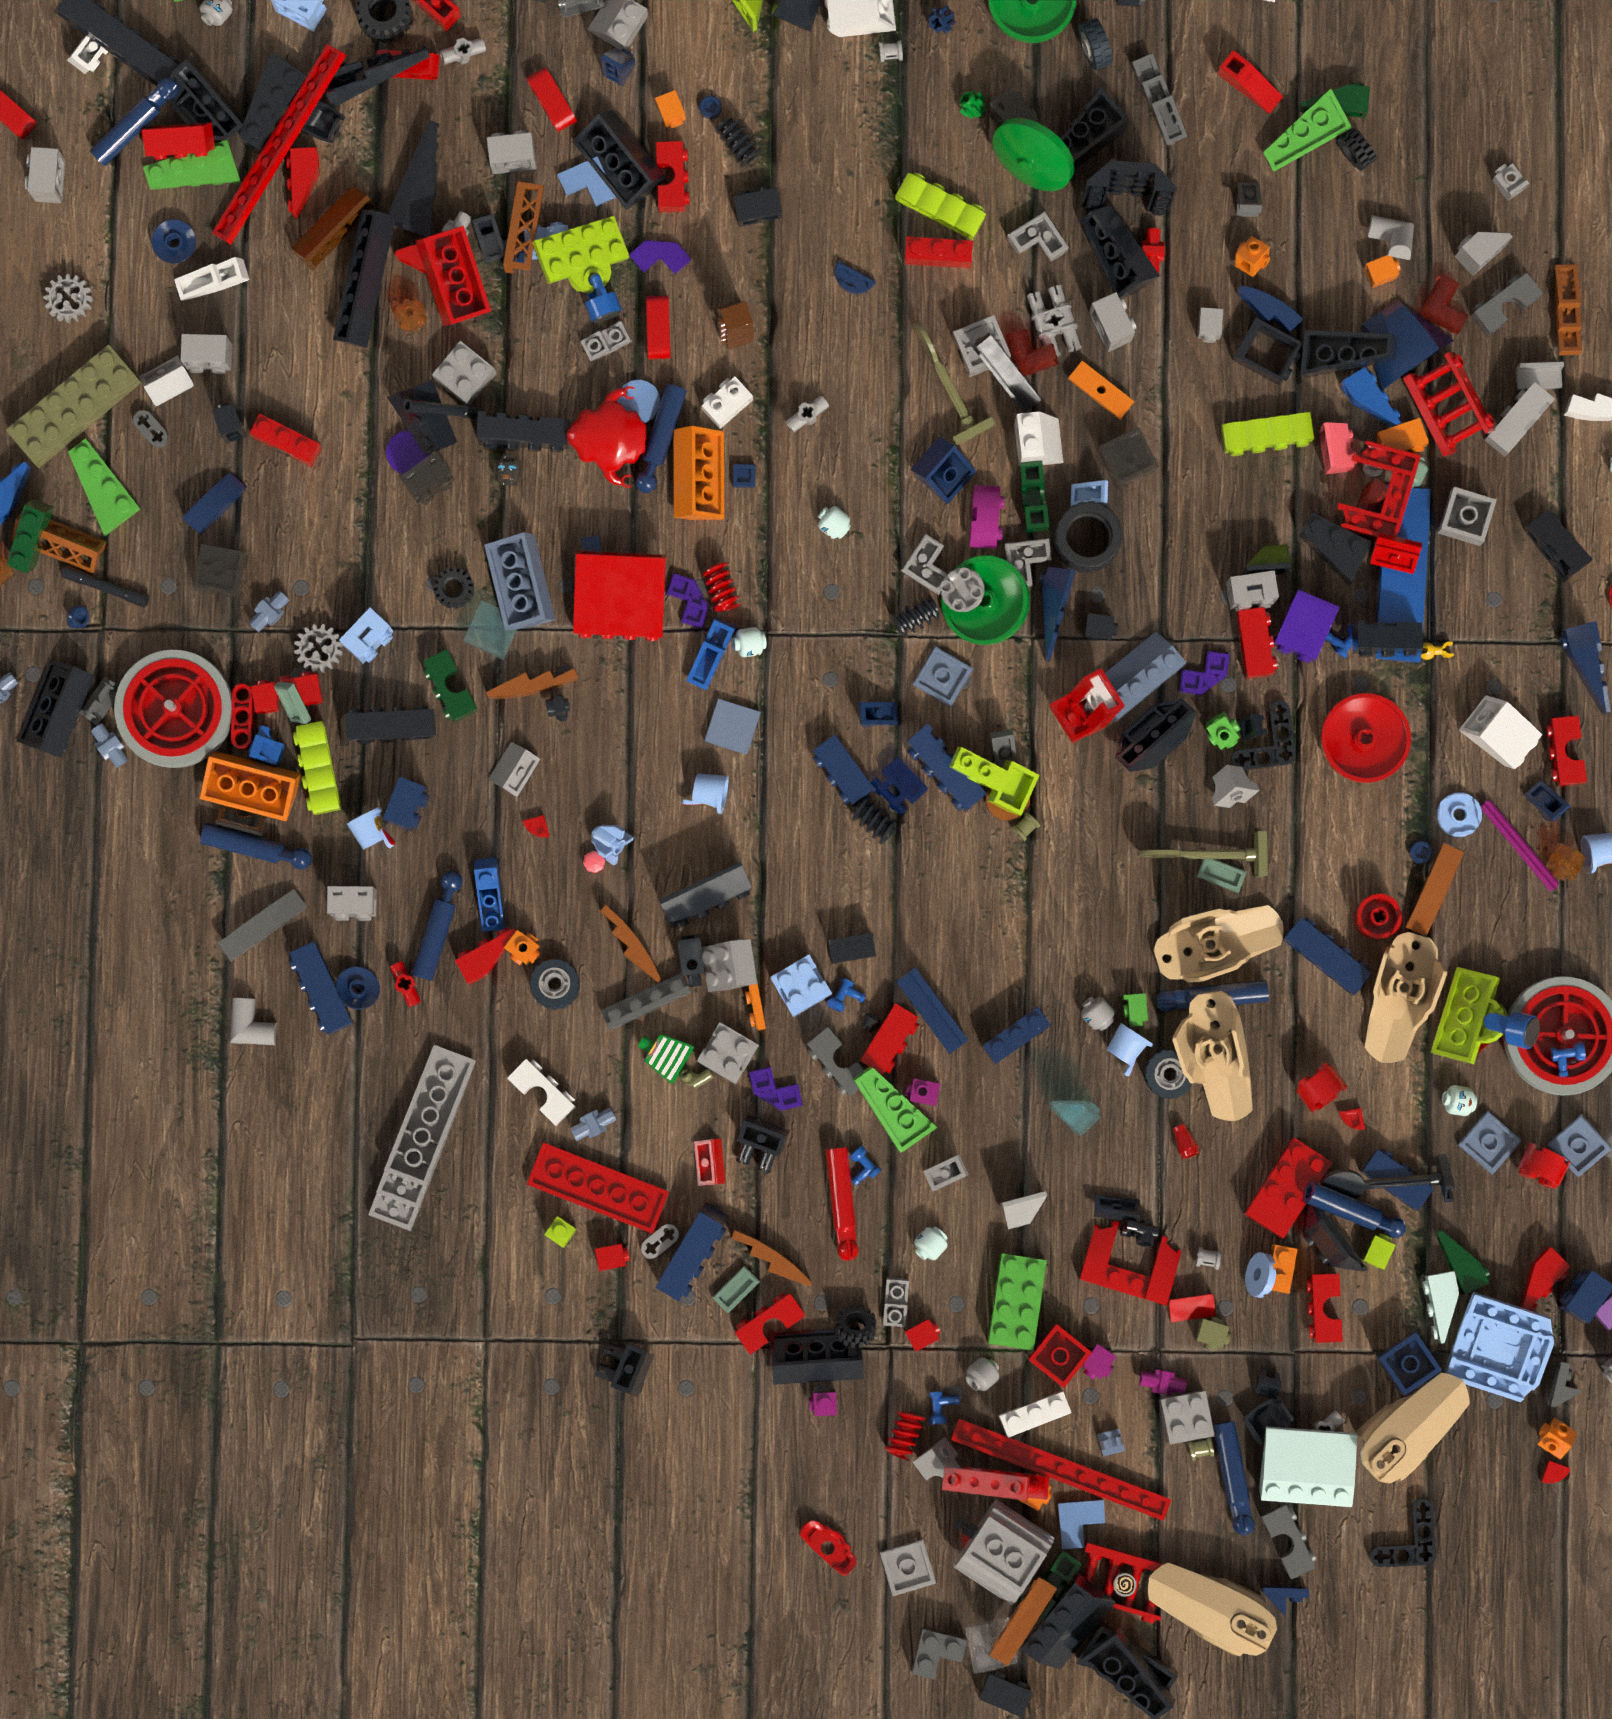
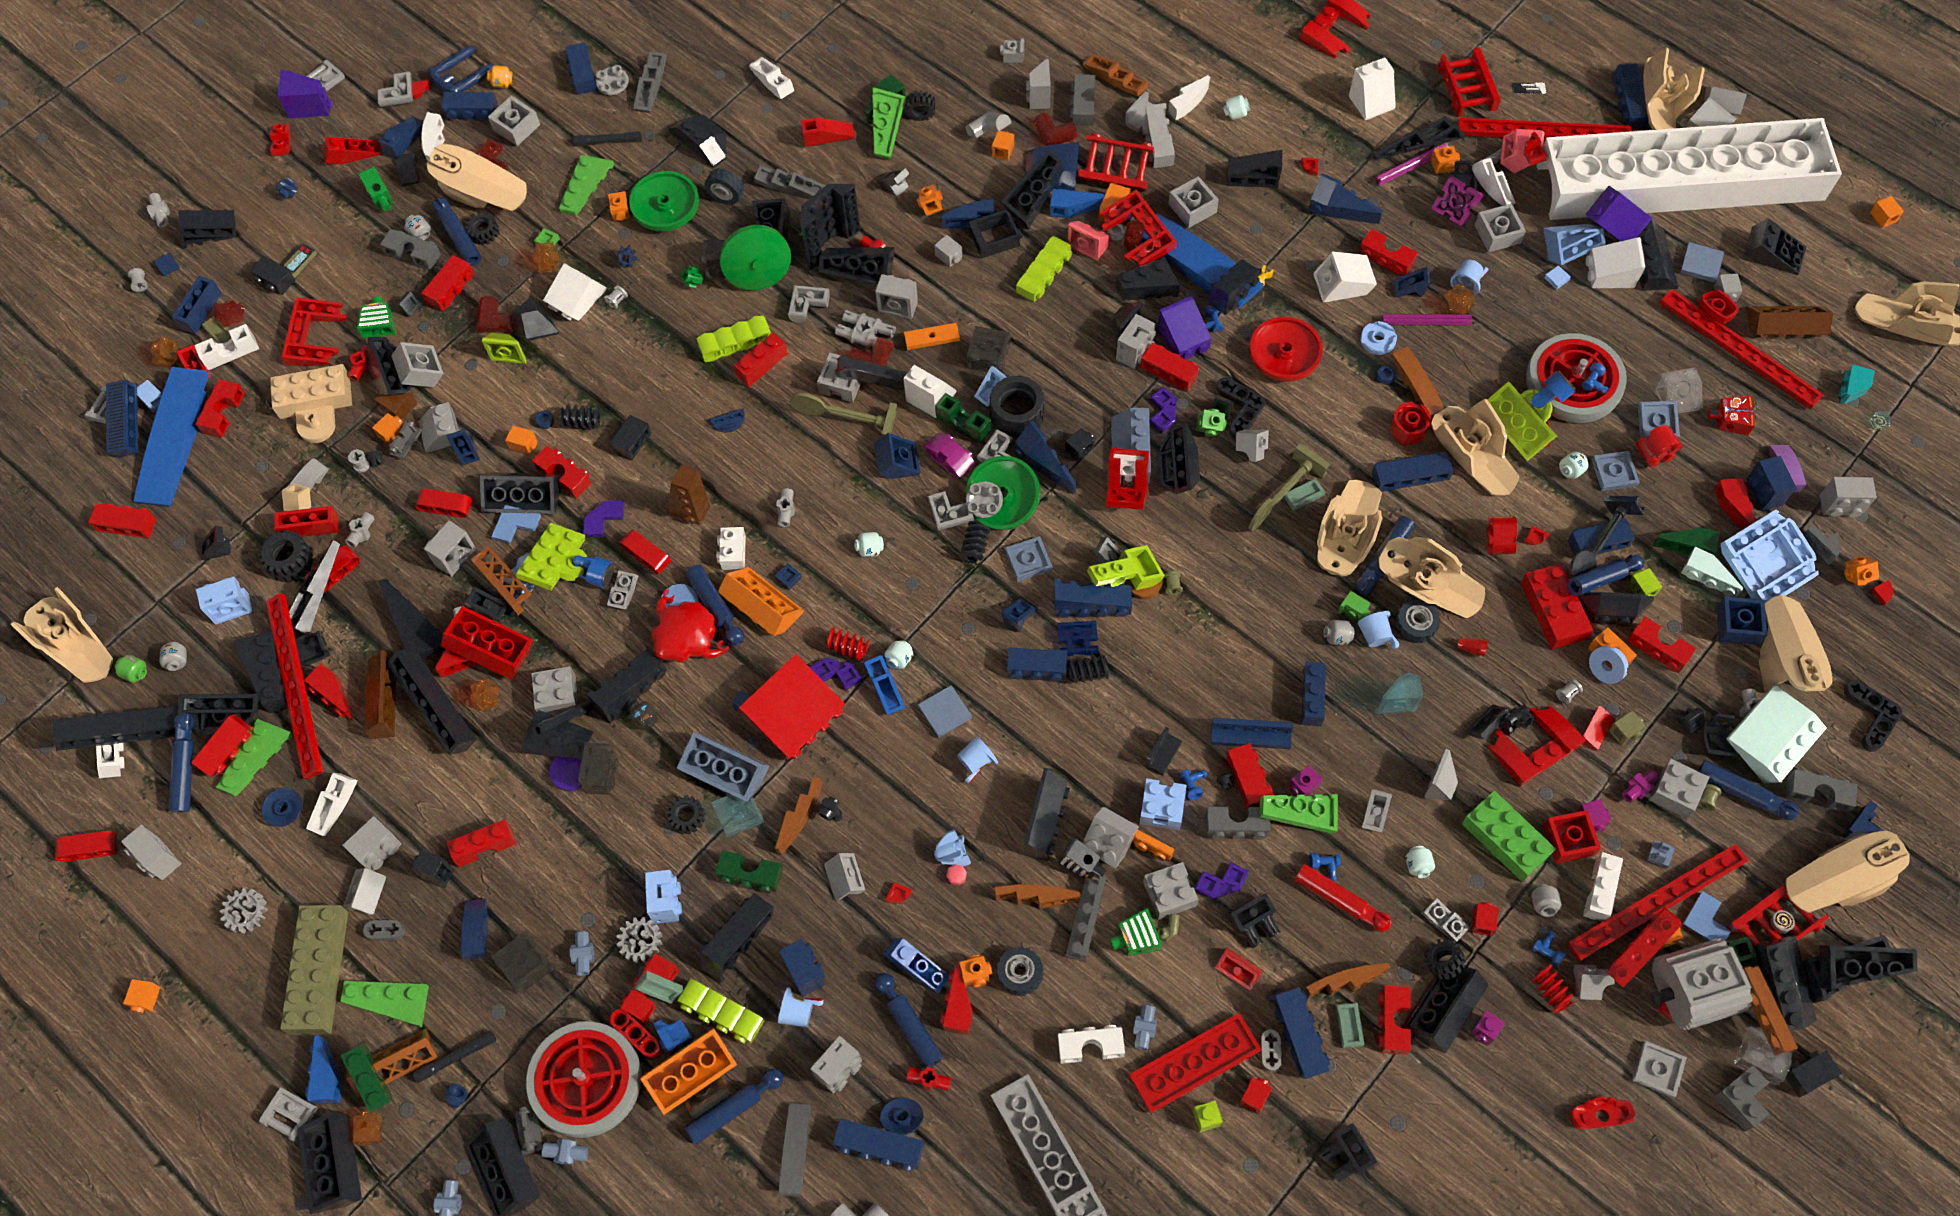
camera: 45 degrees left, 20 degrees down
red plate [1370,533,1422,574] -> none

